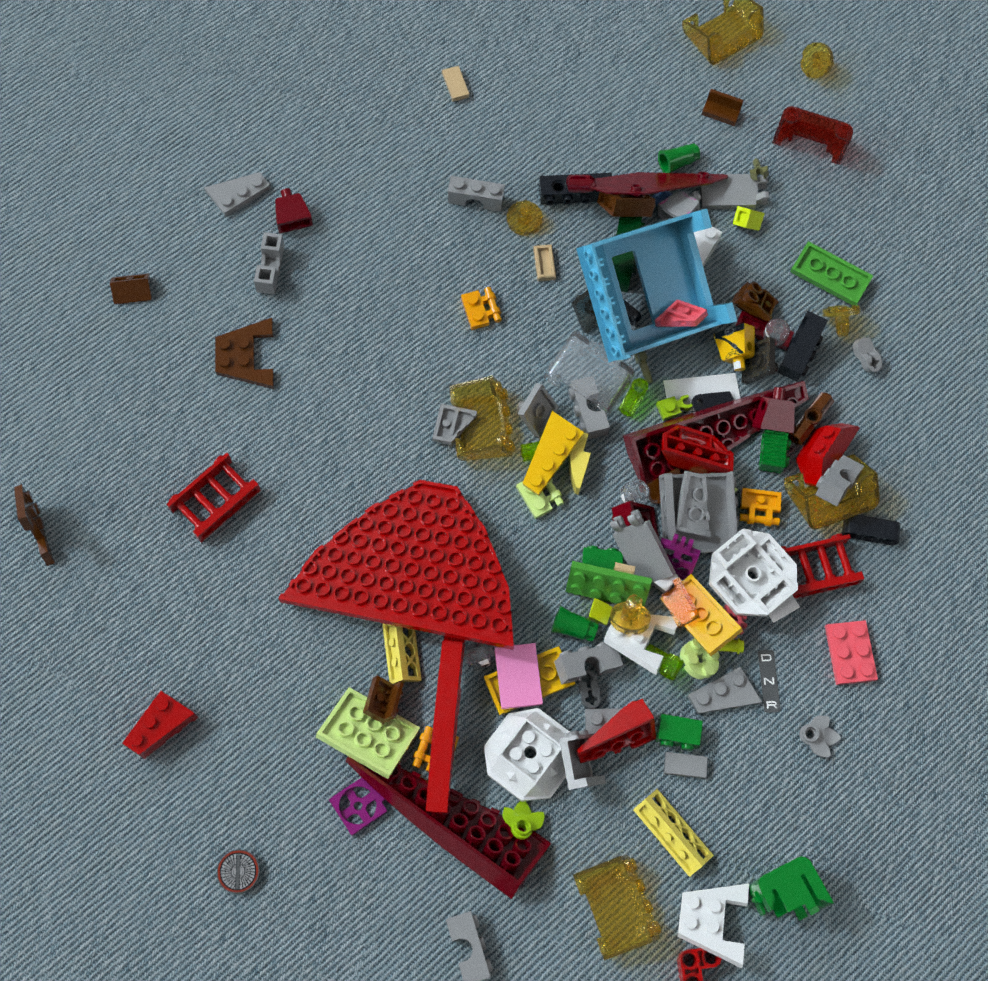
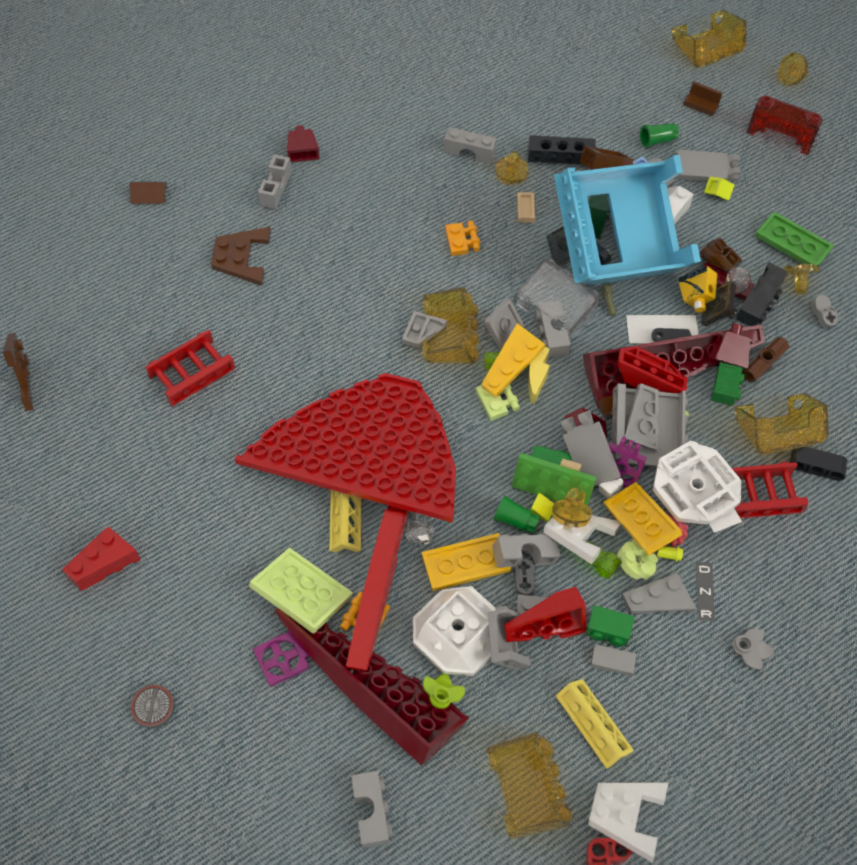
camera: 10 degrees right, 10 degrees down
light grey wing [204,172,271,217] -> none
reddish brown bracket [363,675,404,724] -> none
tan tile [442,66,469,102] -> none
bright pink tile [495,643,543,709] -> none
dark red wing [566,172,728,197] -> none
clear neon green piece [618,378,648,417] -> none
clear head [620,479,650,504] -> none
coral wing [654,299,708,327] -> none
lime plate [656,395,693,421] -> none
clear orange panel [662,577,700,628] -> none
light orange plate [739,488,782,527] -> none
olive bar [749,159,769,181] -> none
green piece [749,856,834,921] -> none
red wedge [796,423,860,487] -> none
light grey arch [815,455,864,506] -> none
coral plate [825,620,878,685] -> none

